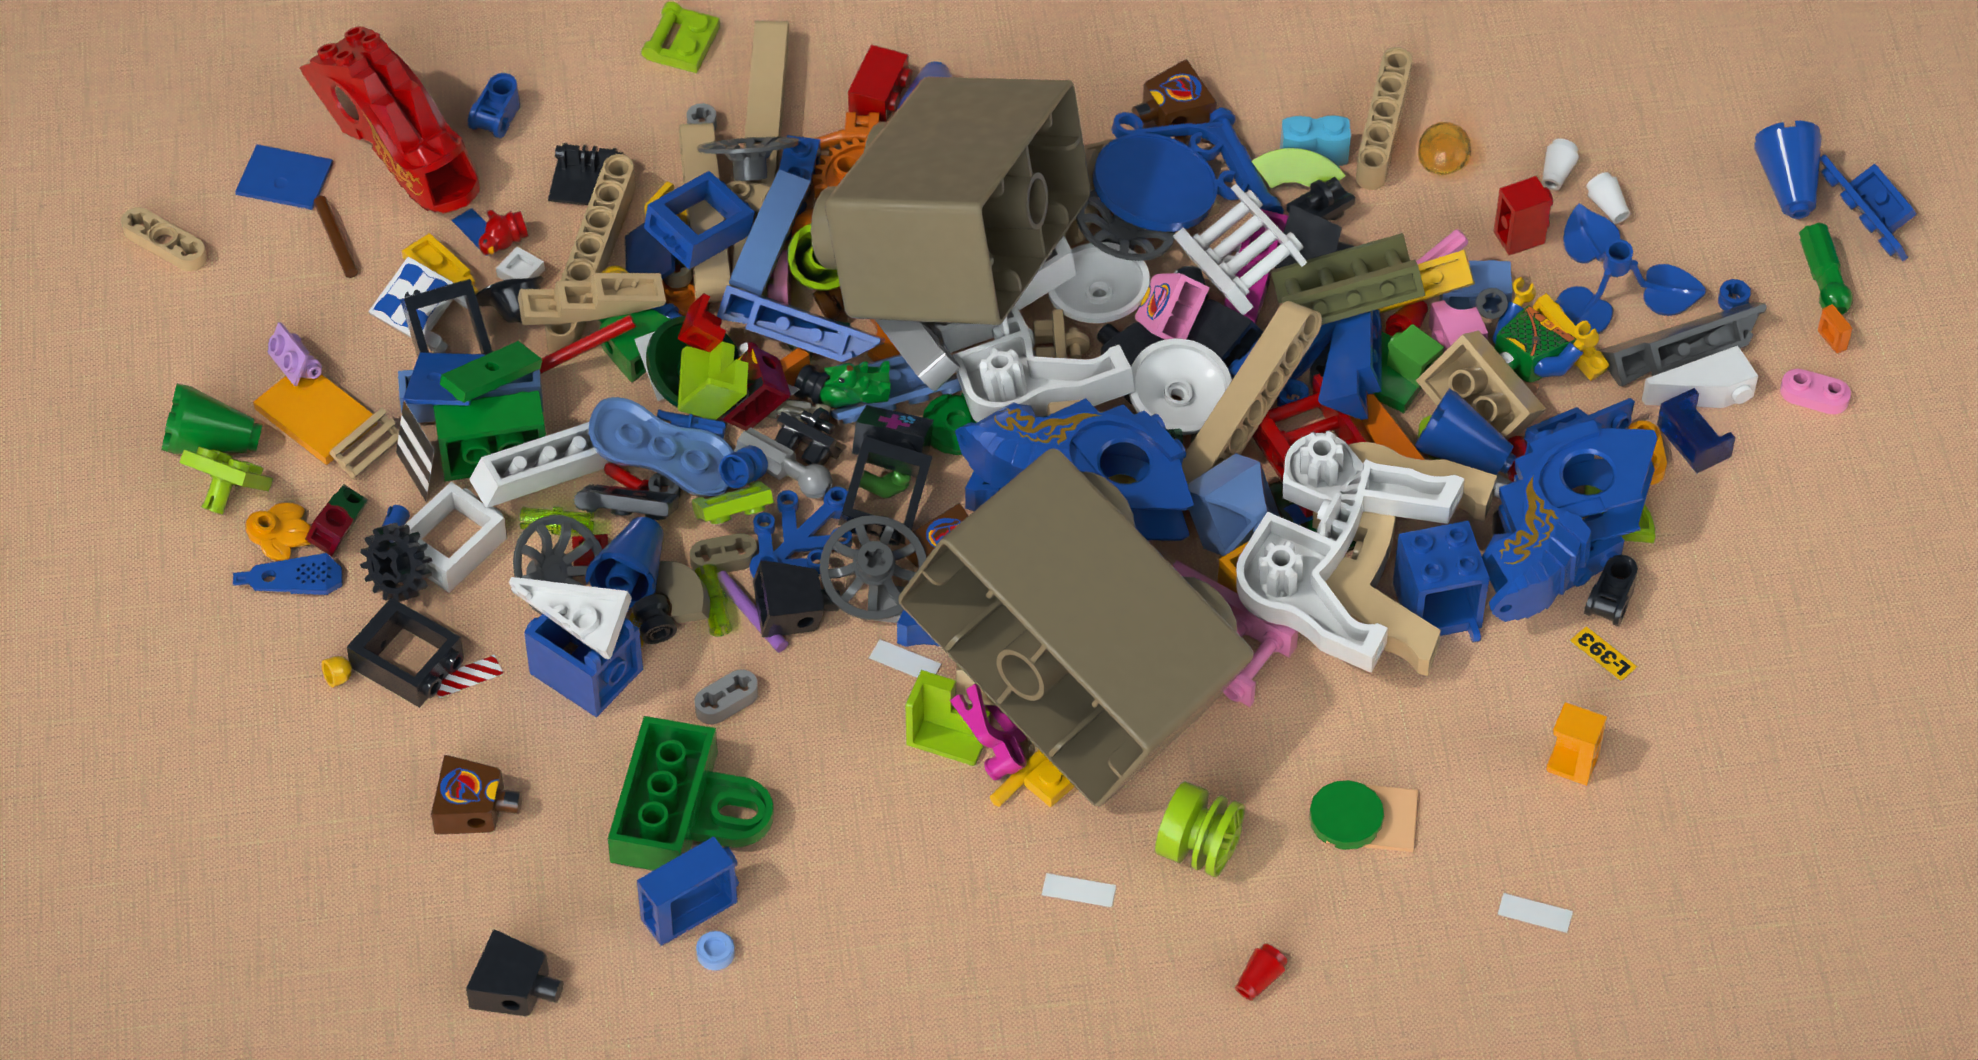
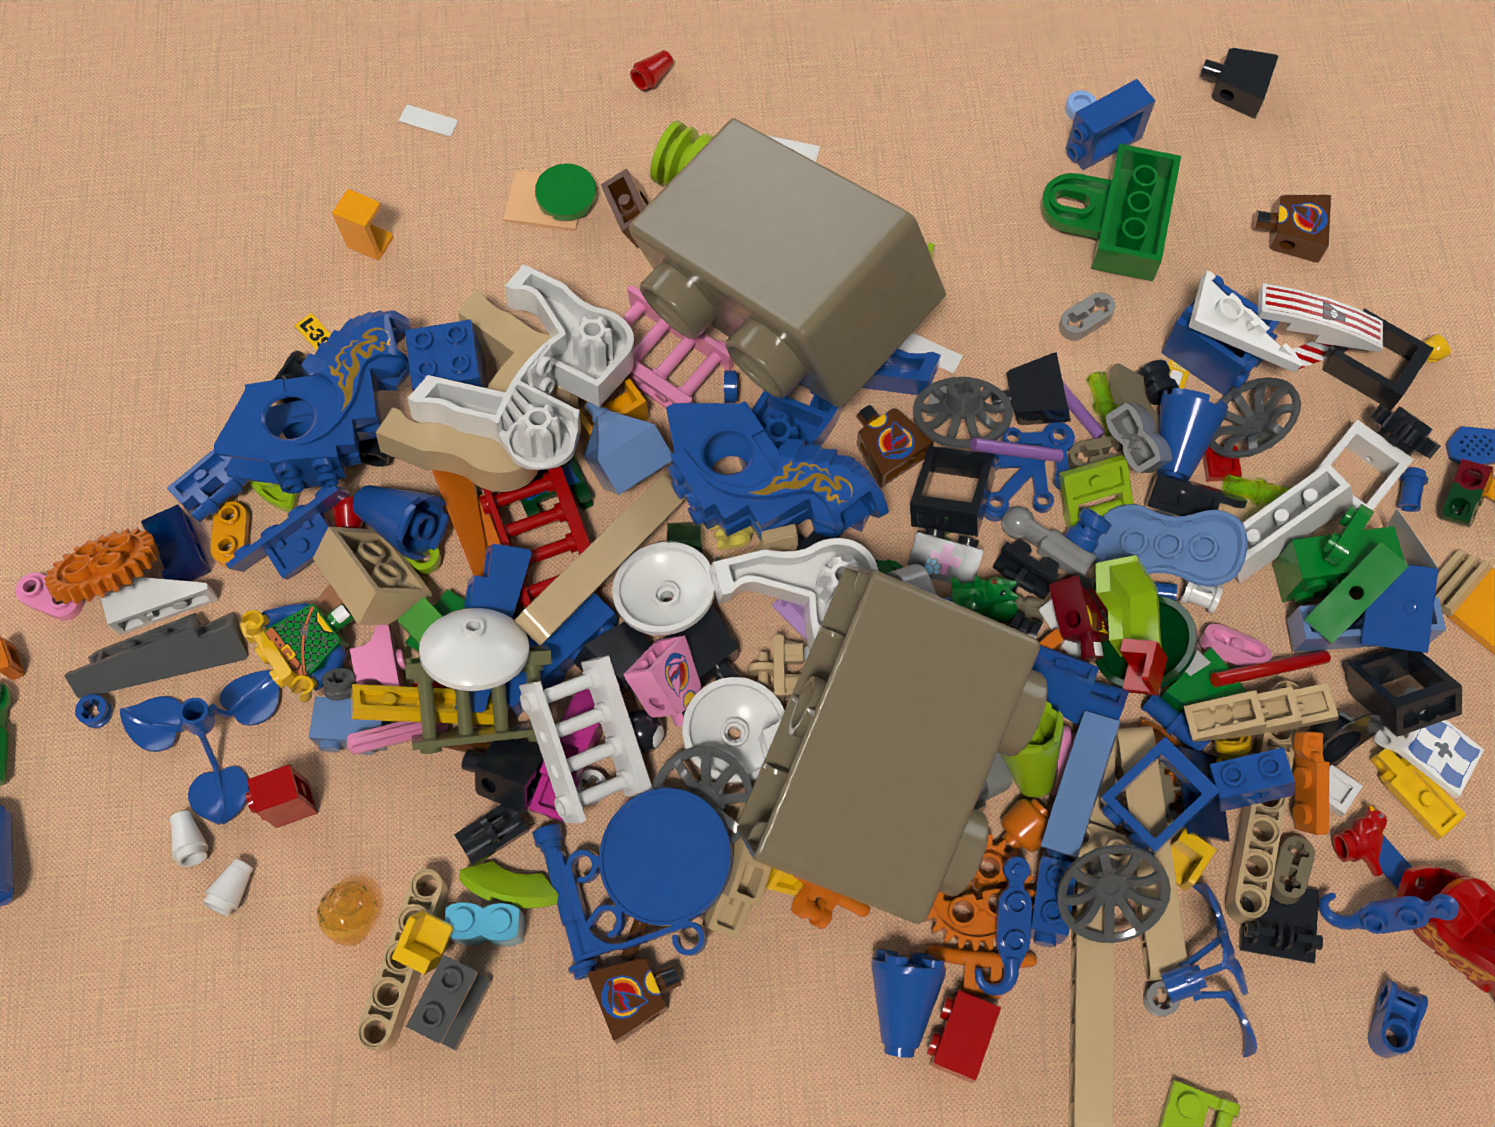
camera: 175 degrees left, 15 degrees up
none -> orange gear [44,528,160,604]
none -> blue plate [166,449,250,523]
none -> yellow panel [392,910,454,975]
none -> dark grey panel [406,955,492,1051]
none -> white dish [419,608,529,691]
none -> reddish brown brick [601,168,650,248]
none -> medium lavender bar [970,438,1063,462]
none -> blue piece [975,856,1032,996]
none -> light grey brick [1106,403,1172,473]
none -> blue plant [1161,882,1257,1057]
none -> bright pink plate [1200,624,1272,668]
none -> blue brick [1210,747,1295,812]
none -> slope [1258,283,1383,352]
none -> dark tan beam [1271,836,1315,905]
none -> orange hinge [1293,731,1329,835]
none -> blue piece [1318,892,1459,934]
none -> green plate [1322,504,1374,567]

